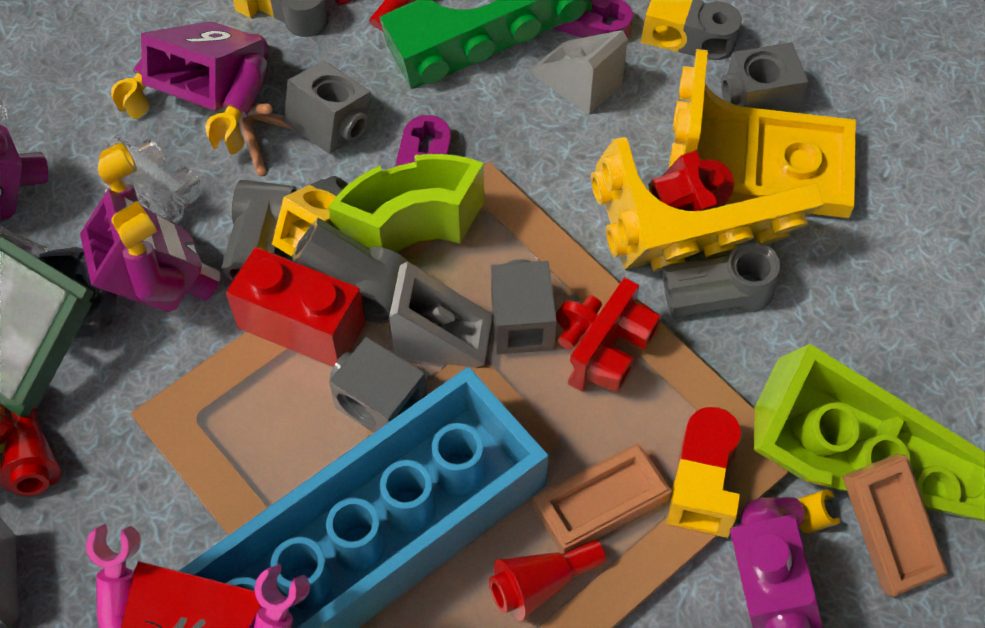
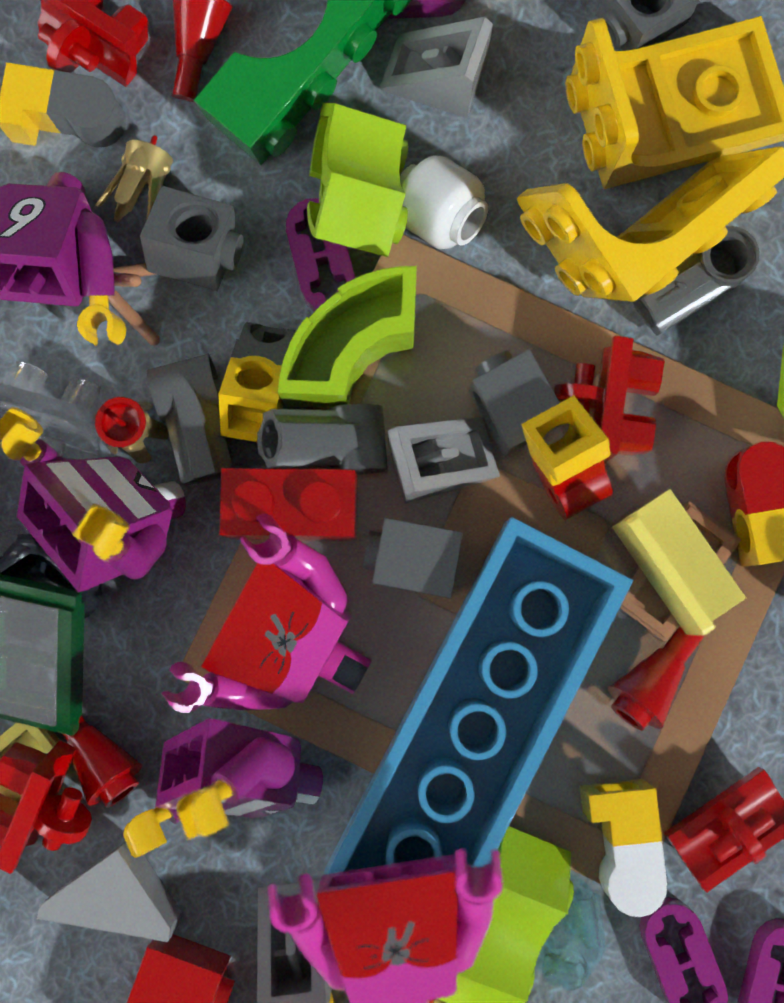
camera: 20 degrees left, 25 degrees up
red hips [648,150,735,211] -> none
none -> pearl gold piece [95,135,173,222]
none -> red piece [95,397,169,463]
none -> magenta torso [123,718,323,858]
none -> torso [162,514,372,713]
none -> lime brick [307,103,408,257]
none -> white head [400,155,488,250]
none -> yellow leg [521,396,613,520]
none -> light yellow panel [612,489,746,636]

